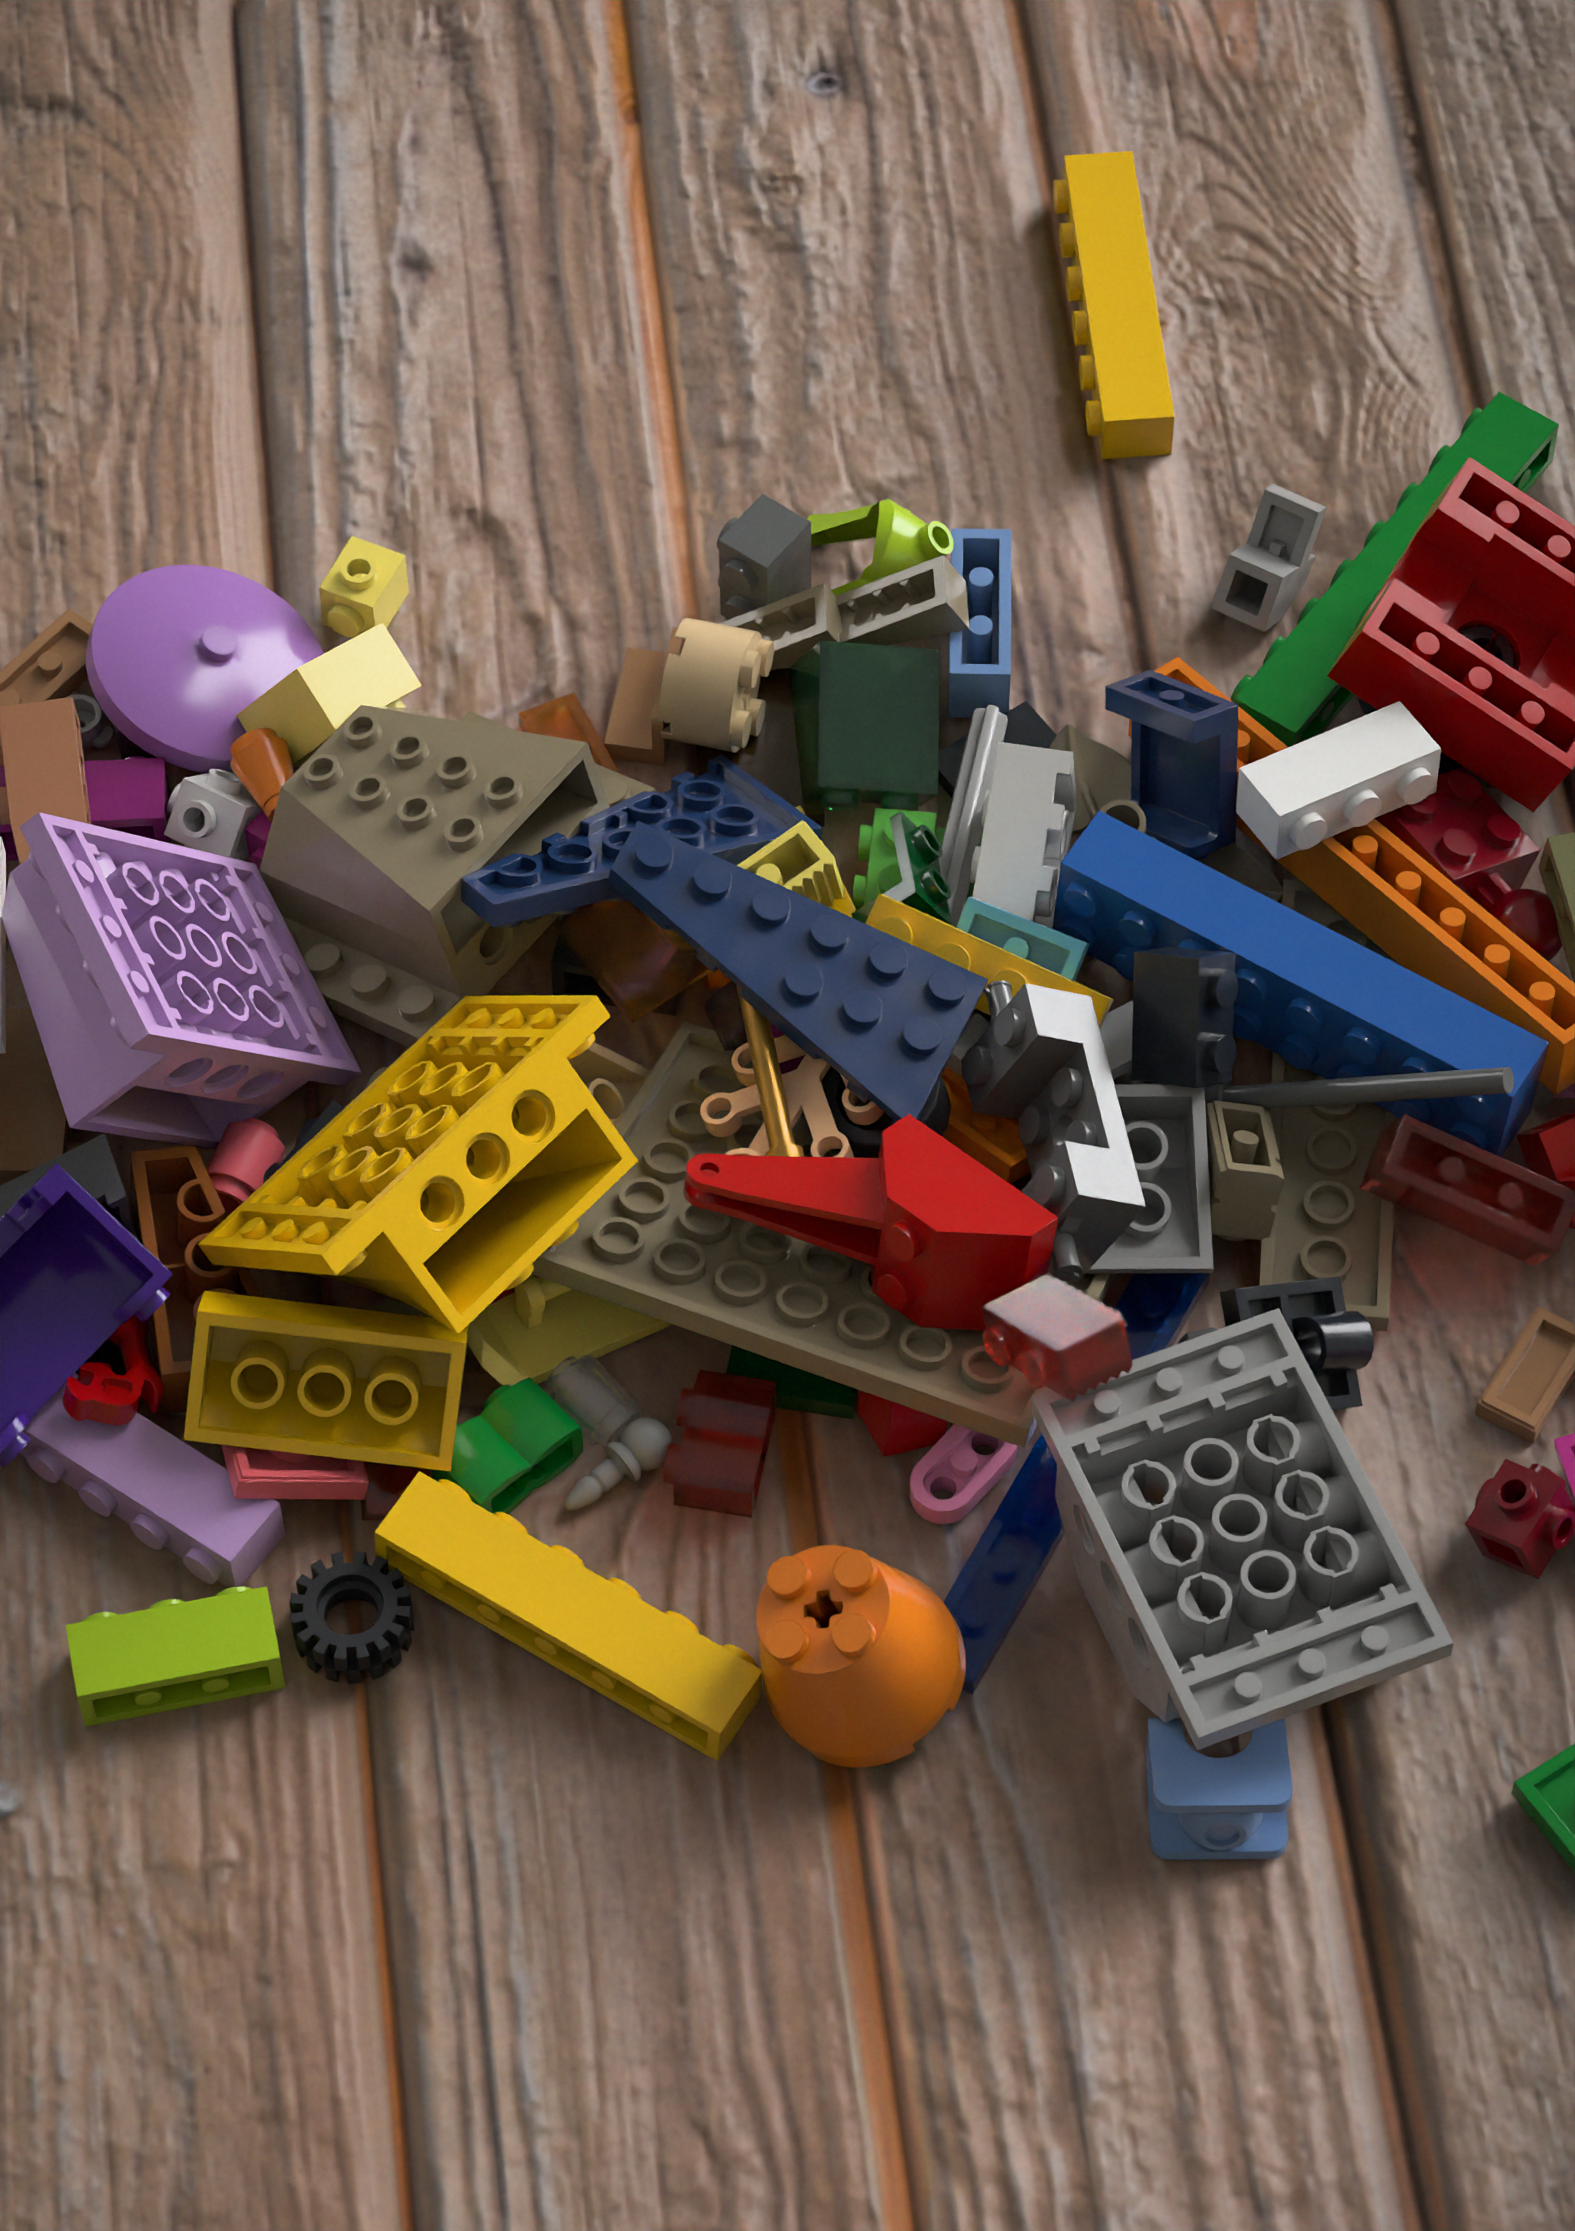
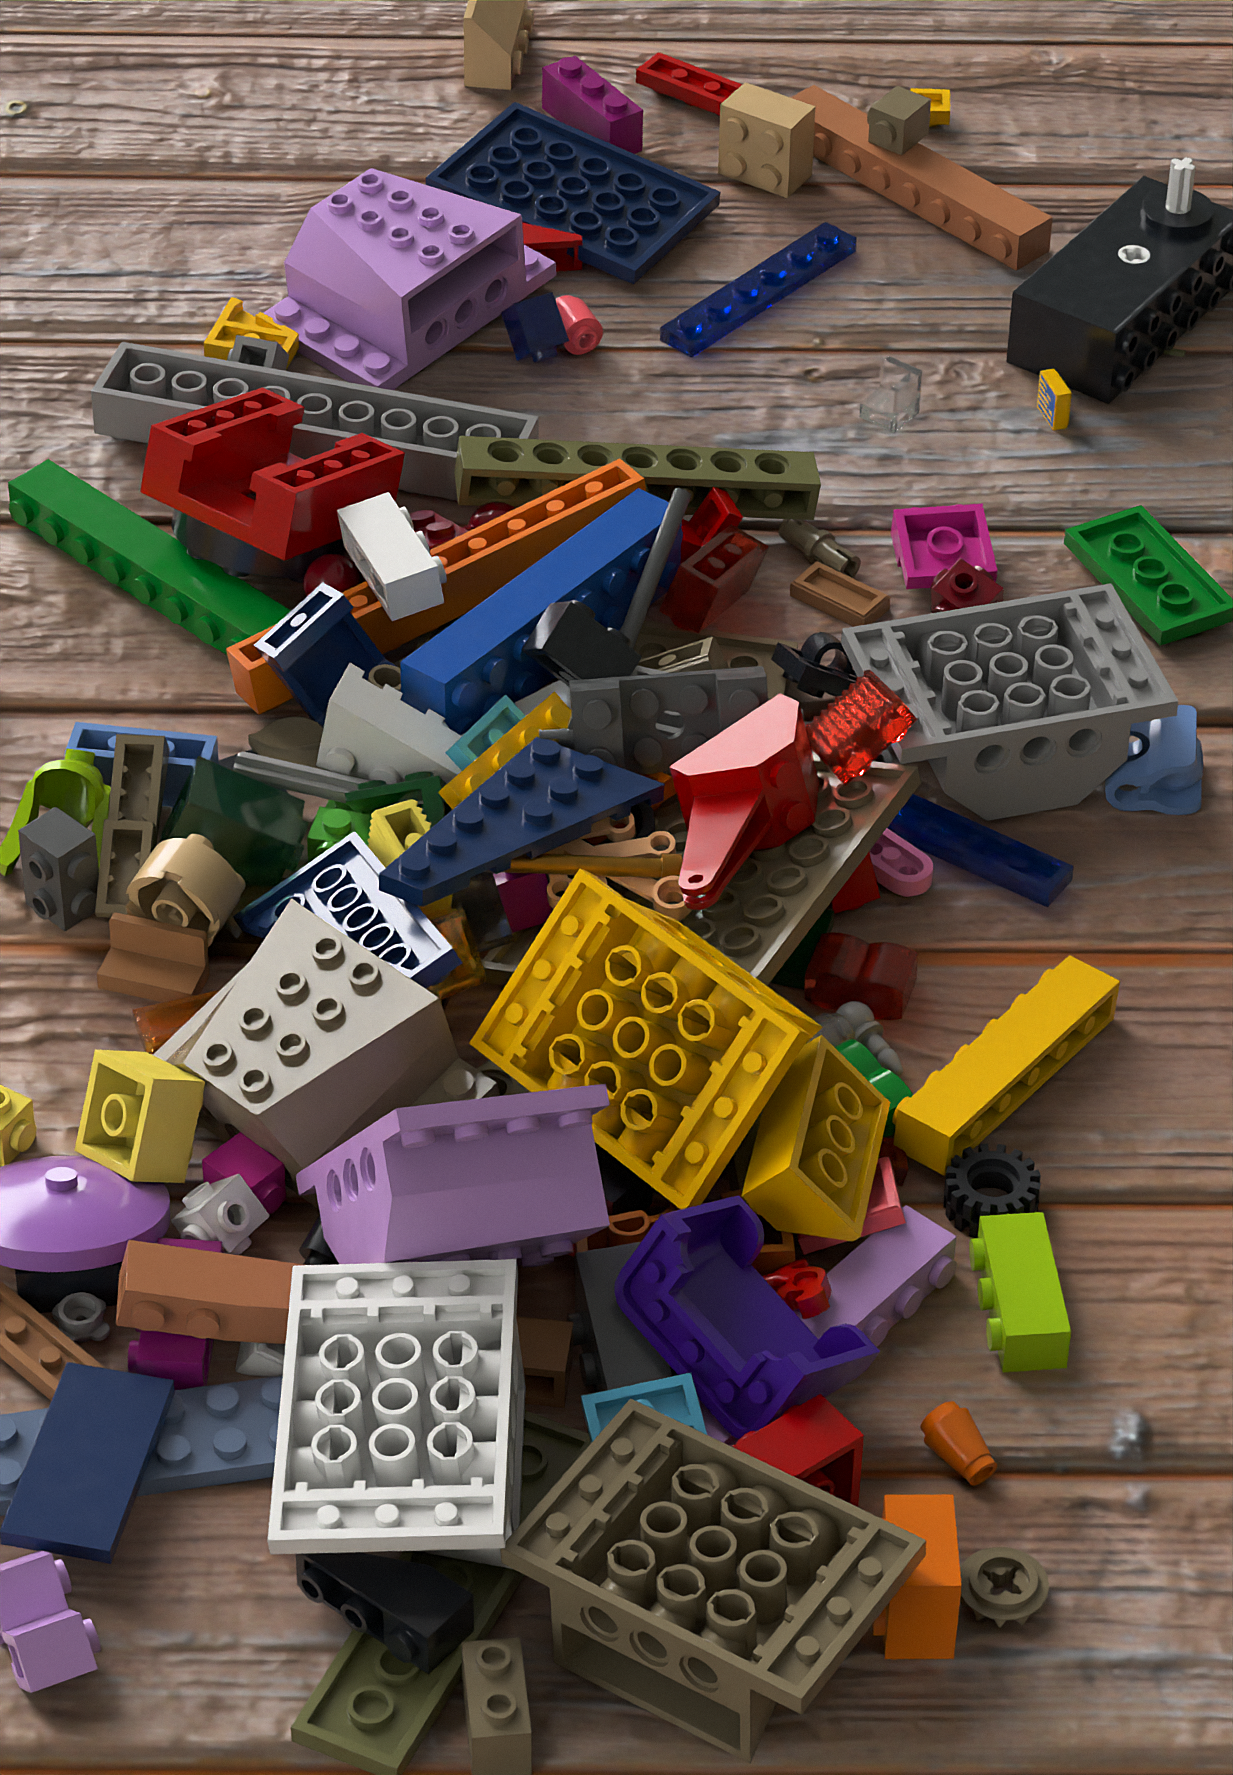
camera: 85 degrees left, 15 degrees down
orange cone [230,728,294,823] -> none
orange cone [756,1545,966,1767] -> none
light grey brick [1211,484,1327,632] -> none

